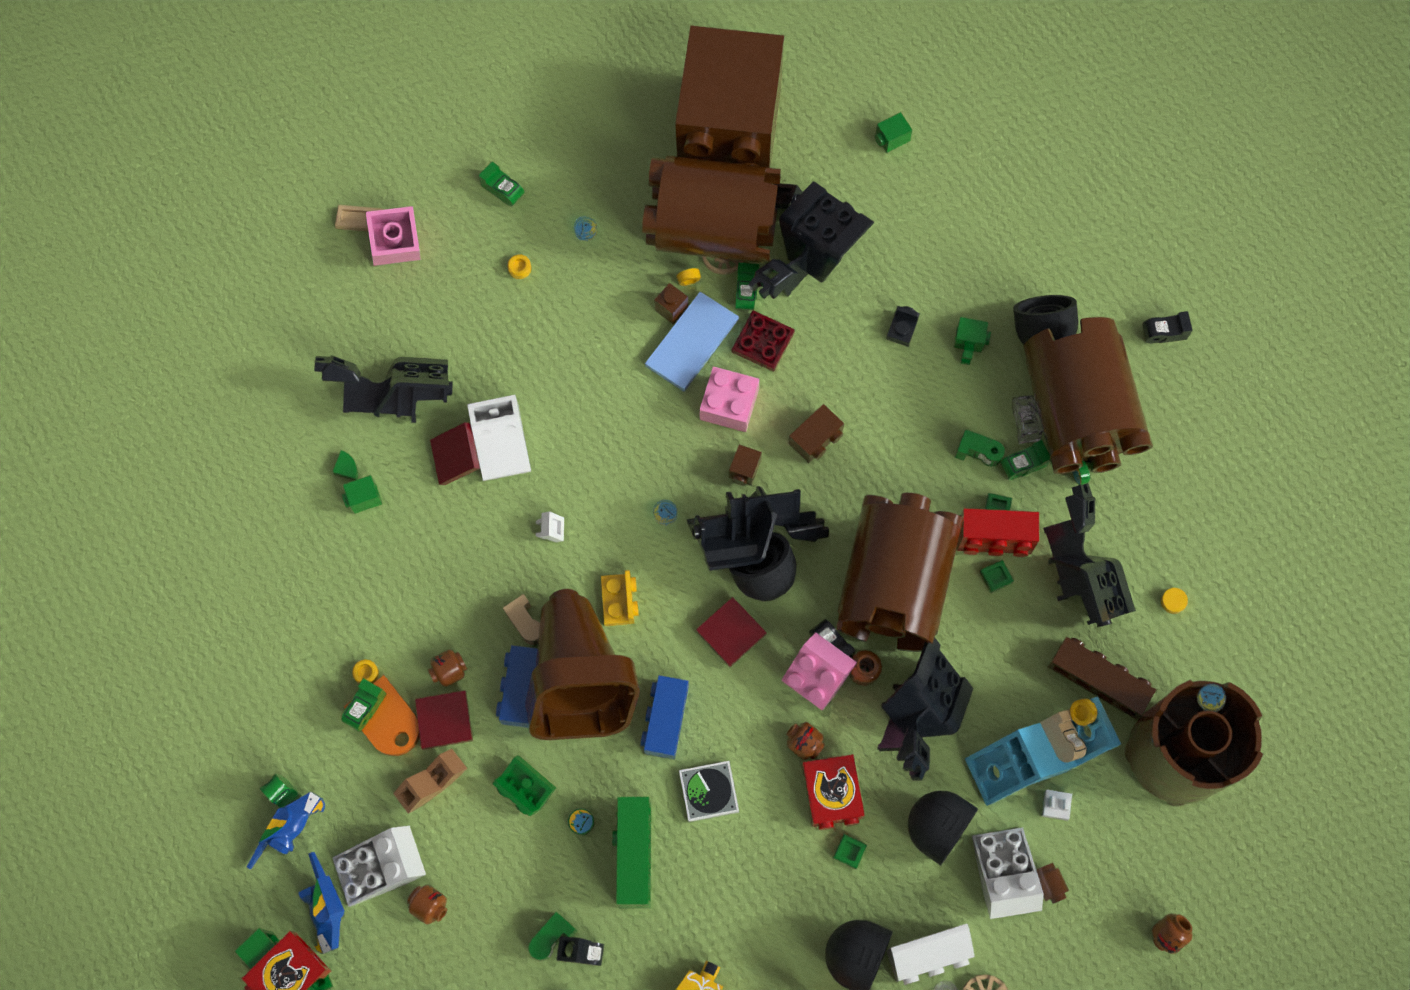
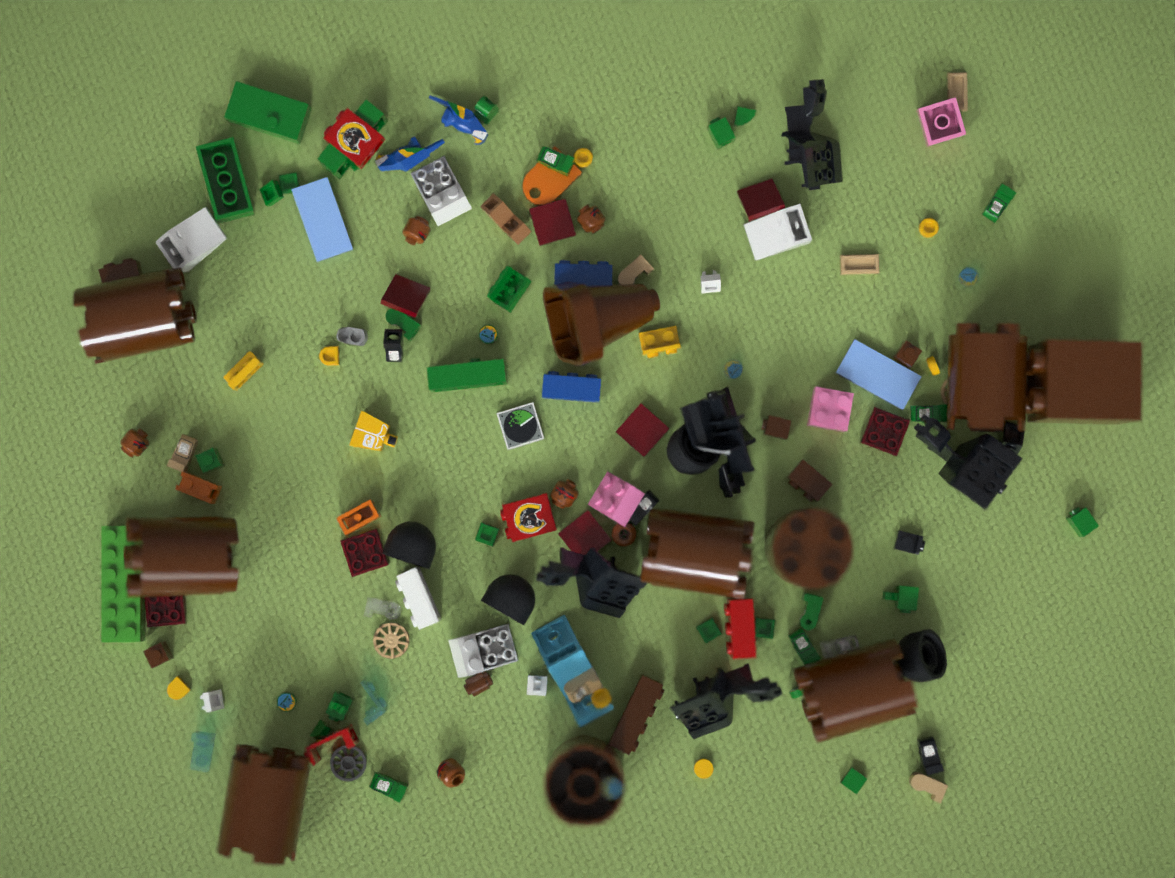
camera: 85 degrees right, 15 degrees up
none -> dark red tile [380,274,431,318]
none -> dark red tile [558,510,611,555]
none -> reddish brown brick [765,509,853,589]
none -> tan tile [840,254,879,275]
none -> green tile [840,767,867,795]
none -> tan leg [909,772,948,804]

